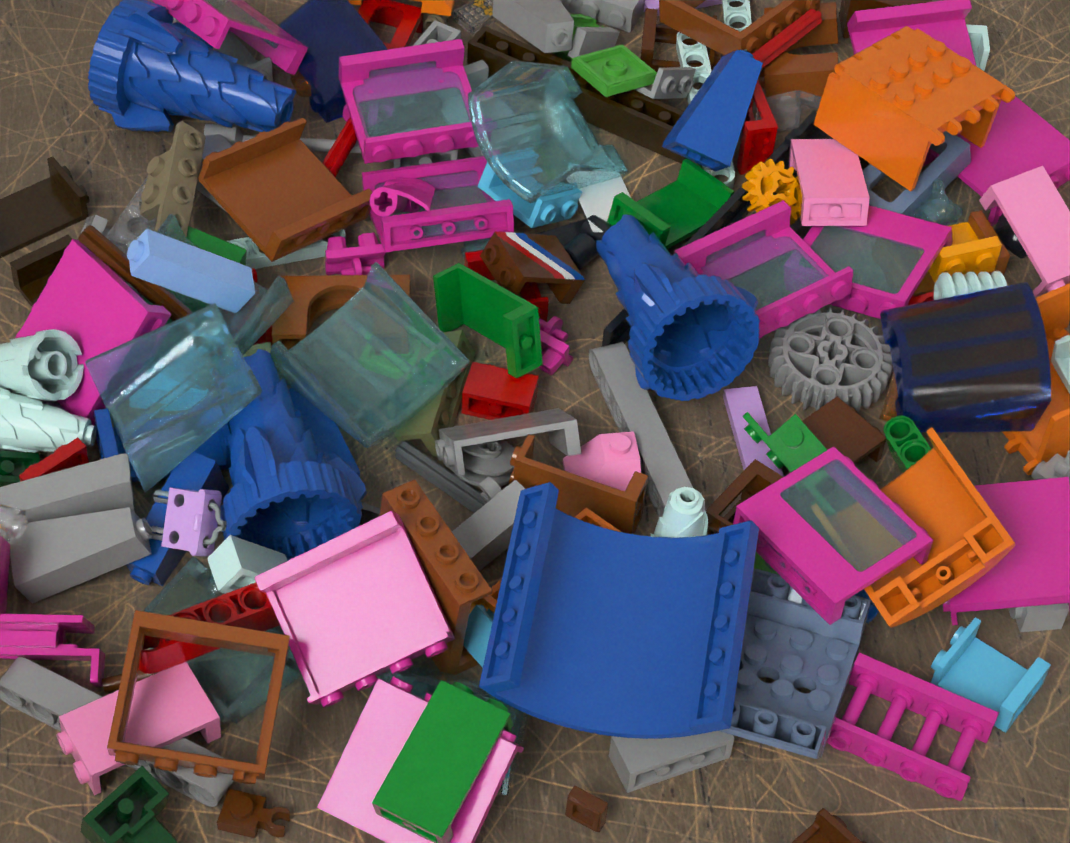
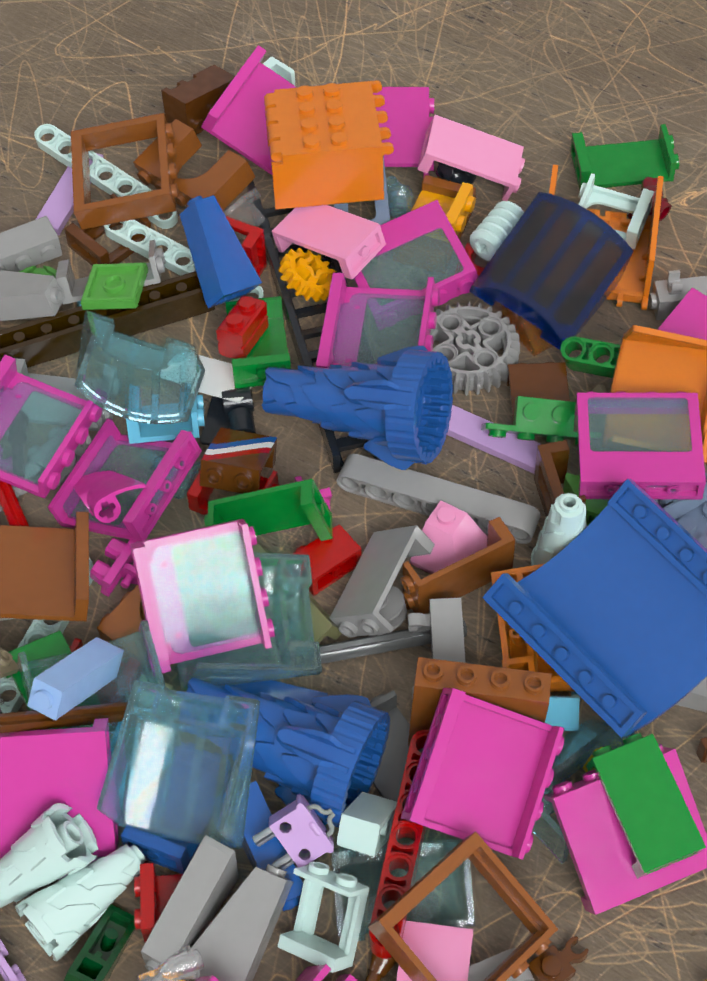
camera: 45 degrees left, 5 degrees up
red axle [752,9,822,70] -> none
none -> clear light blue panel [130,519,275,674]
none -> red brick [216,295,269,359]
none -> light aqua panel [278,862,370,973]

